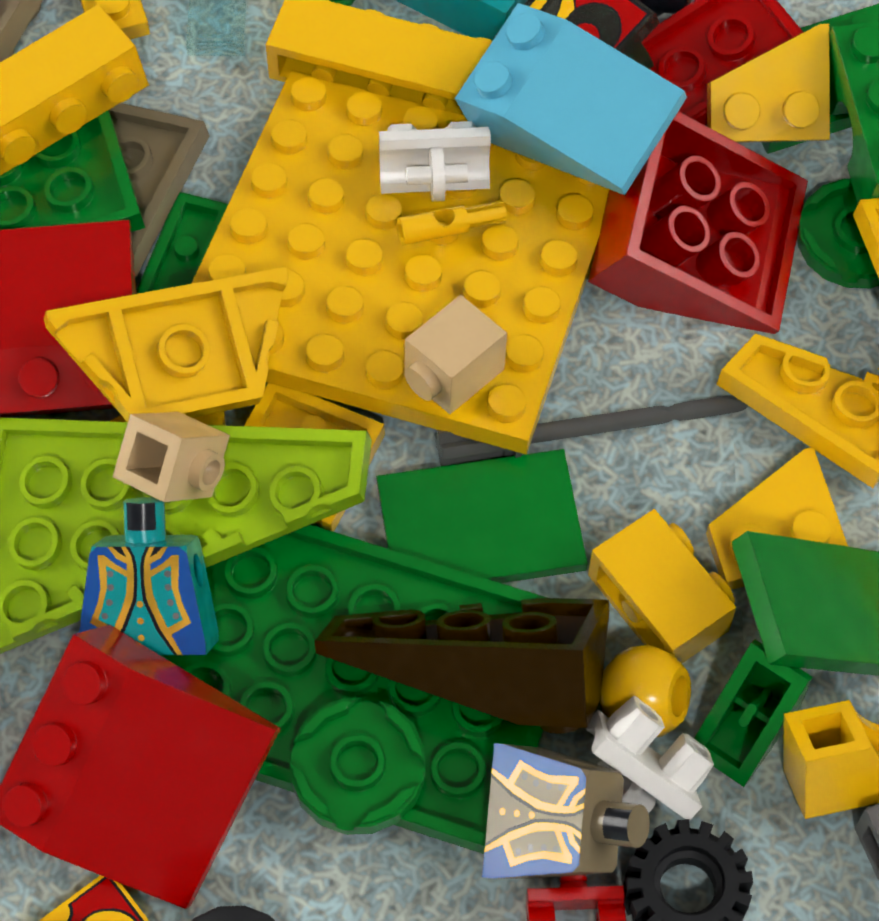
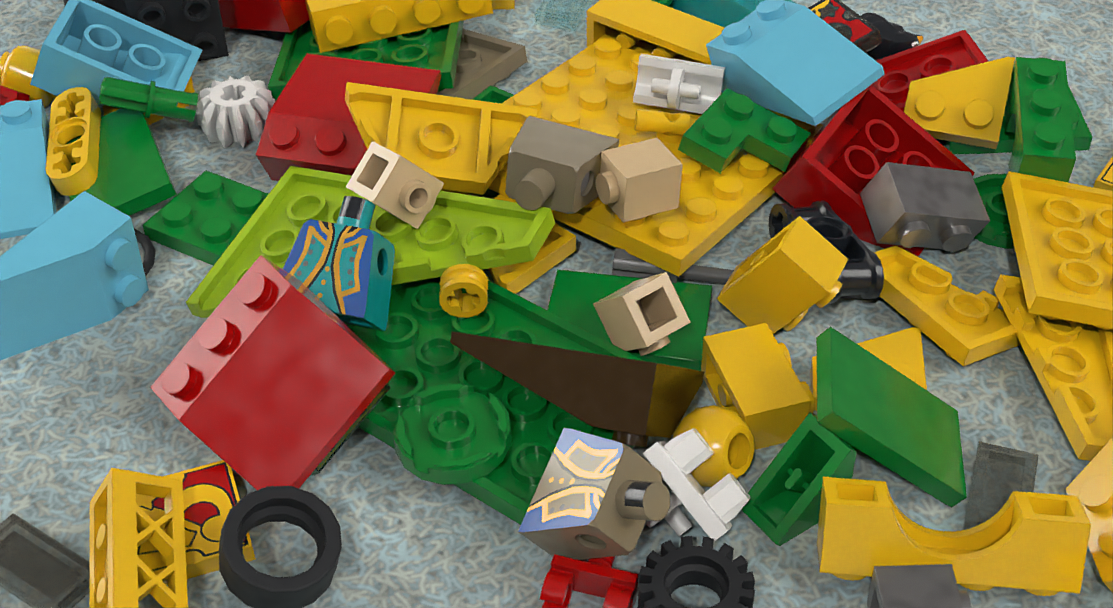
camera: 20 degrees right, 20 degrees down
none -> yellow bush [439,264,488,318]
none -> dark tan torso [505,116,619,214]
none -> tan brick [593,272,690,356]
none -> green plate [678,88,811,174]
none -> yellow brick [716,216,848,334]
none -> black piece [768,200,884,303]
none -> flat silver brick [860,162,990,251]

